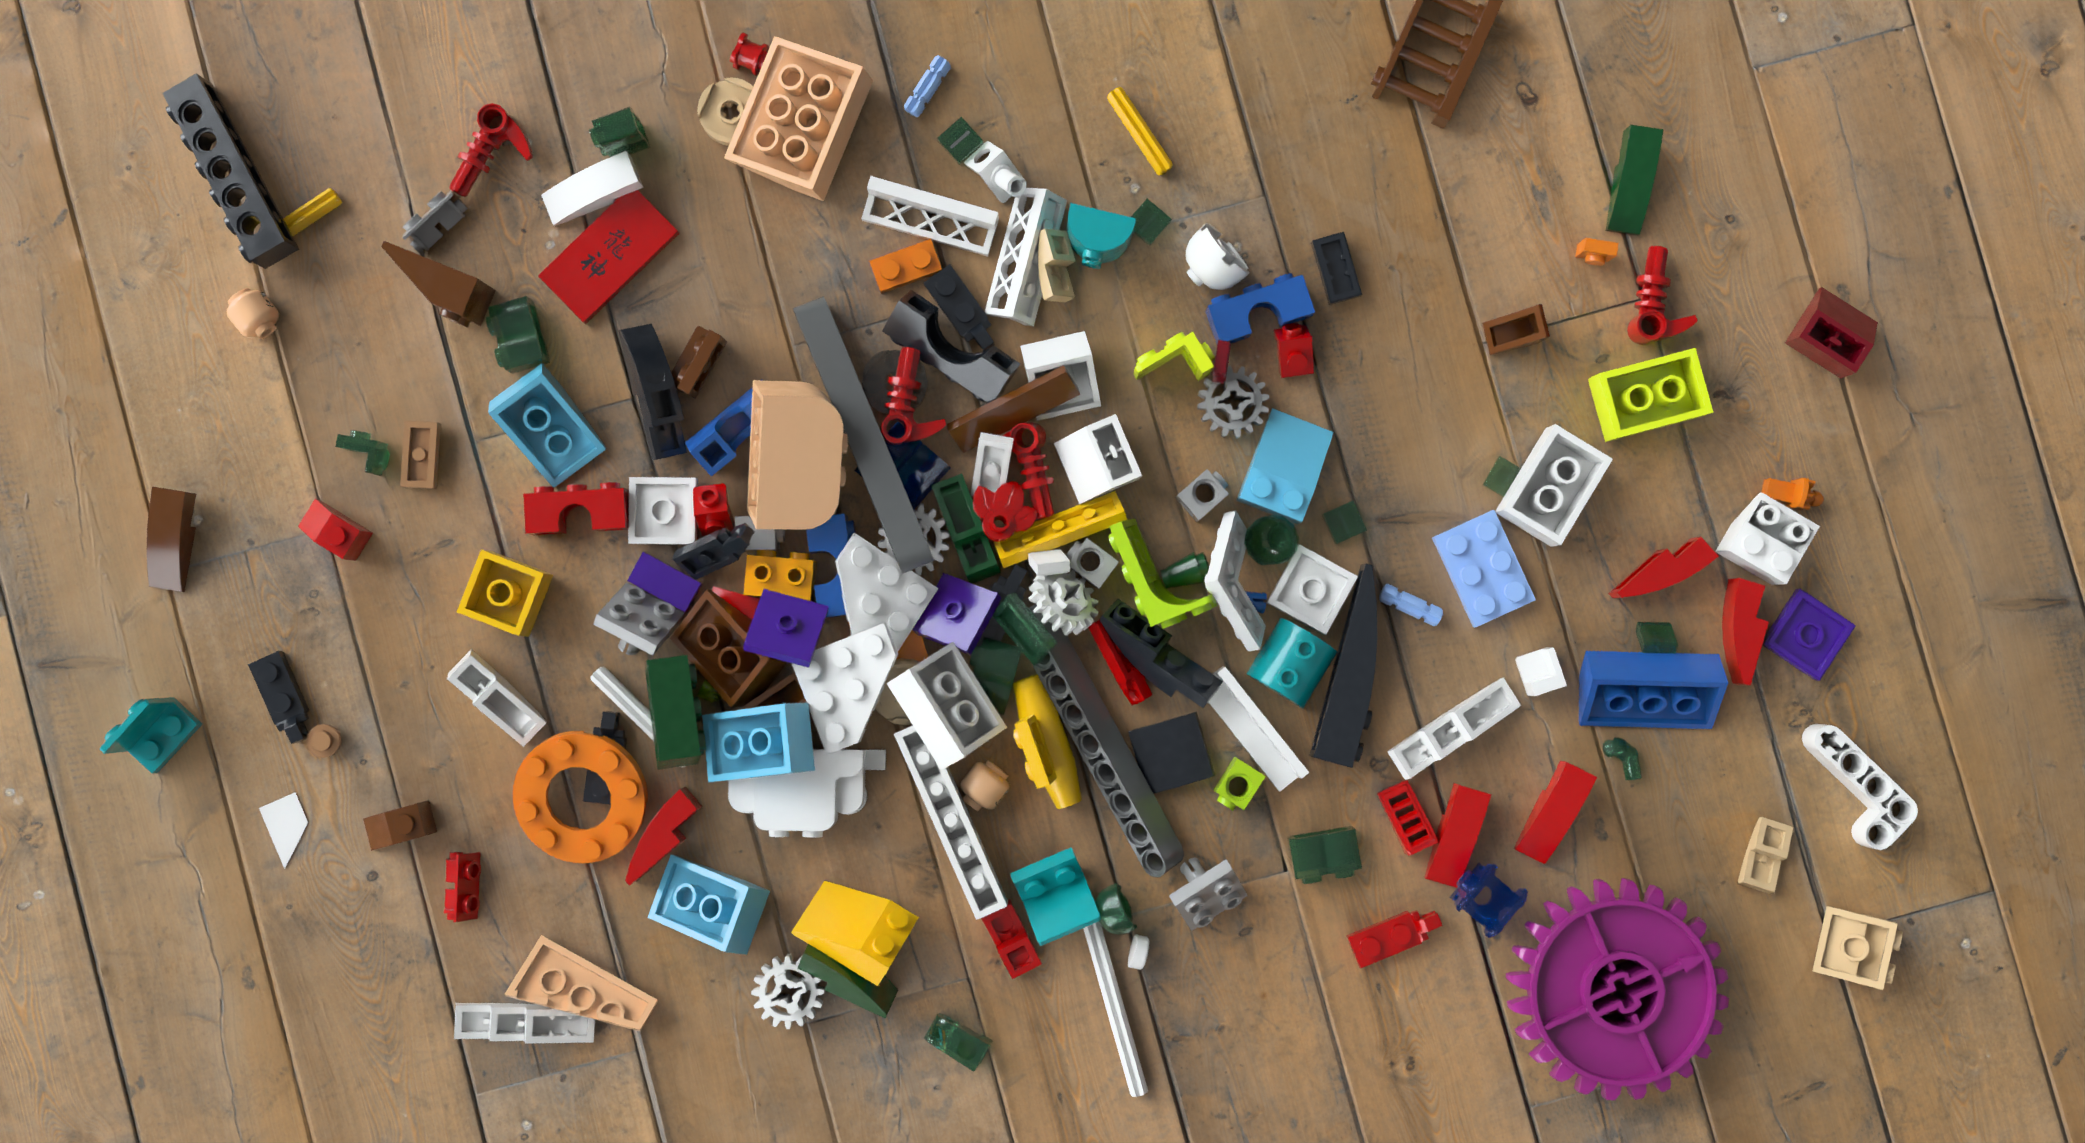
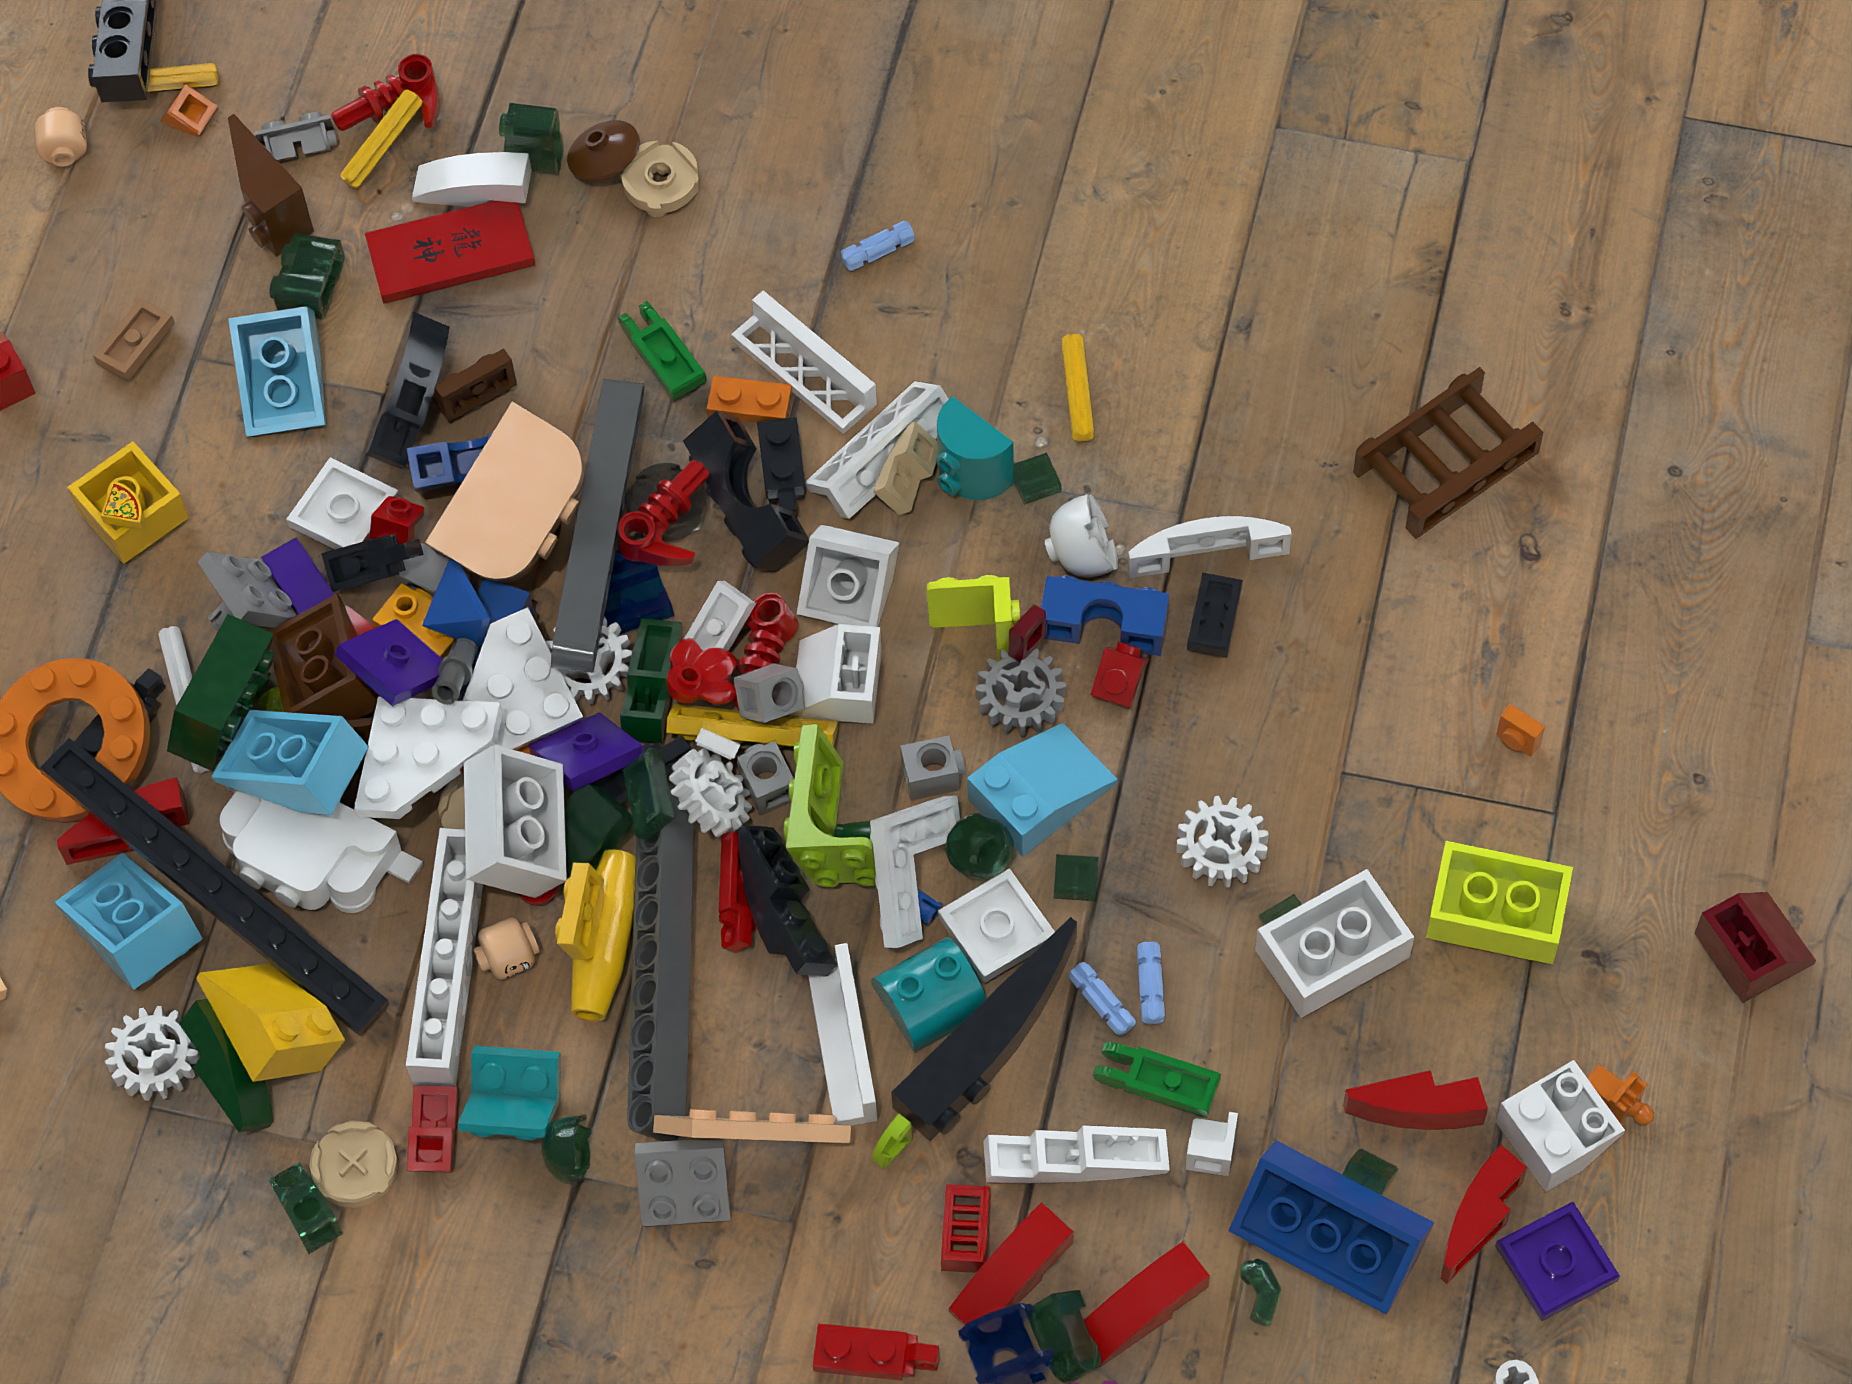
camera: 30 degrees right, 25 degrees down
clear green bracket [335,430,390,476] -> none
white slope [447,649,547,747] -> none
red arch [523,482,629,535] -> none
light nougat slope [724,36,873,201] -> none
red brick [730,32,769,76] -> none
clear green tile [937,117,984,165] -> none
reddish brown tile [947,365,1080,453] -> none
white bracket [964,141,1026,203] -> none
white axle [1083,921,1148,1097] -> none
black slope [1128,711,1215,794] -> none
white tile [1128,934,1149,970] -> none
lime brick [1213,756,1266,811] -> none
clear green brick [1287,826,1362,884] -> none
light blue plate [1432,510,1536,628] -> none
reddish brown slope [1482,304,1550,355] -> none
dark green slope [1606,125,1664,236] -> none
red piece [1627,246,1698,345] -> none
none -> black plate [40,738,388,1036]
none -> tile [101,481,144,530]
none -> orange slope [160,84,218,137]
none -> tan tile [309,1121,399,1208]
none -> yellow axle [340,90,423,189]
none -> blue slope [422,559,490,647]
none -> dark grey pin [432,638,478,705]
none -> reddish brown dish [567,120,640,182]
none -> green hinge [618,301,707,401]
none -> light nougat wing [653,1109,851,1143]
none -> light grey brick [734,664,805,723]
none -> lime tile [872,1113,912,1169]
none -> clear green leg [1024,1290,1101,1384]
none -> green hinge [1092,1041,1221,1118]
none -> white slope [1128,516,1292,578]
none -> light blue axle [1137,941,1165,1025]
none -> white gear [1176,796,1269,888]

